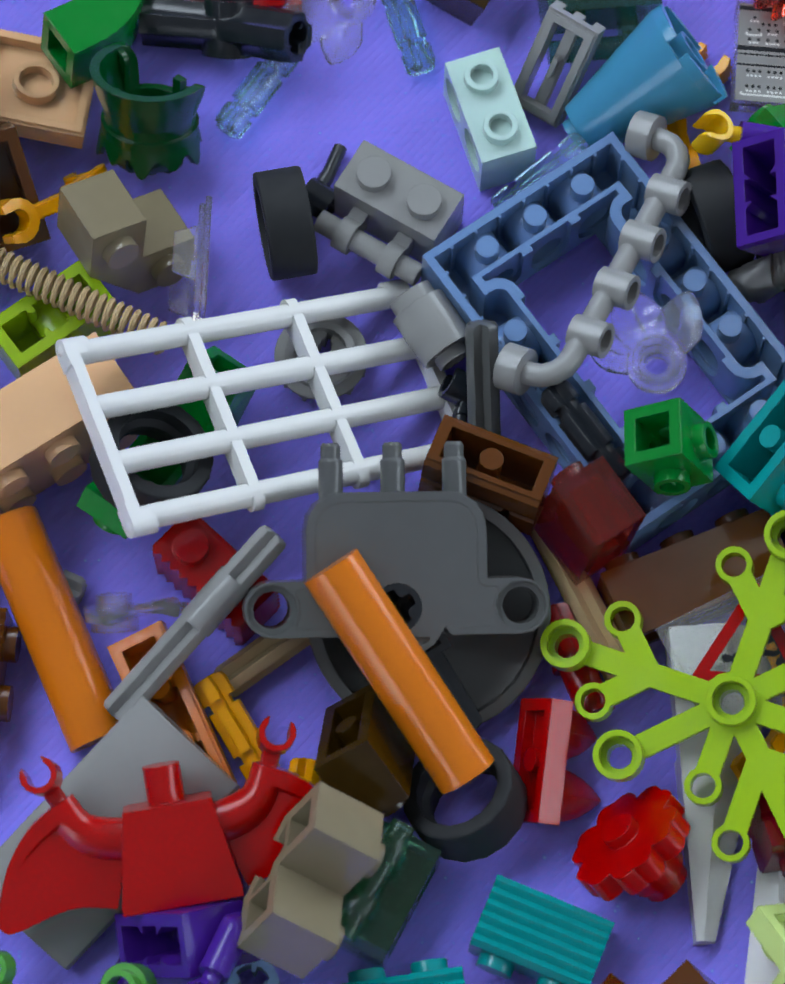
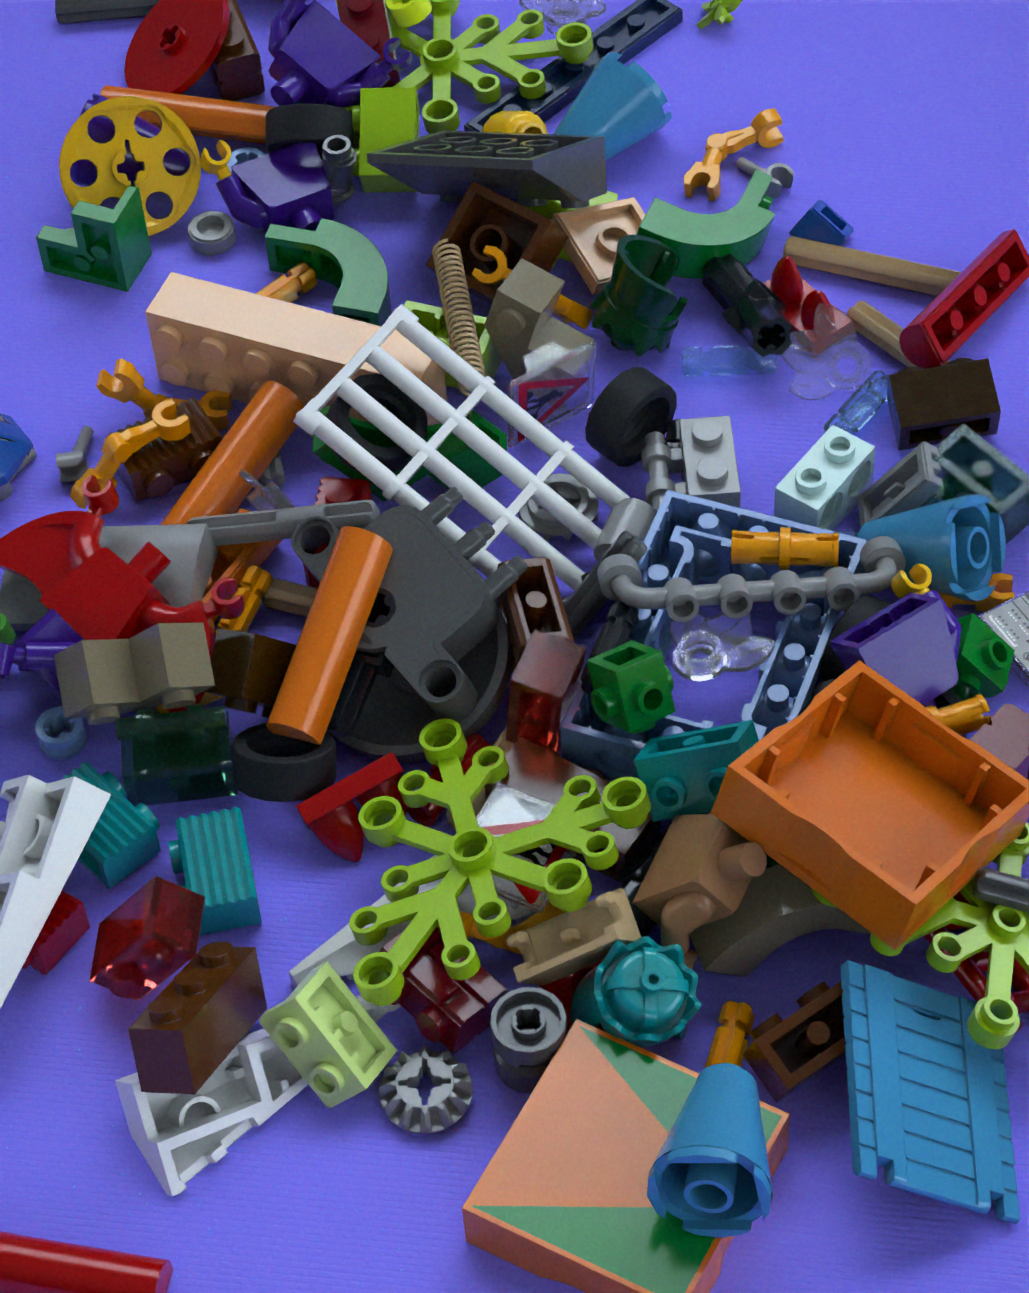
camera: 60 degrees right, 20 degrees down
red plant [572,786,691,902] -> none
none -> light orange pin [731,527,839,570]

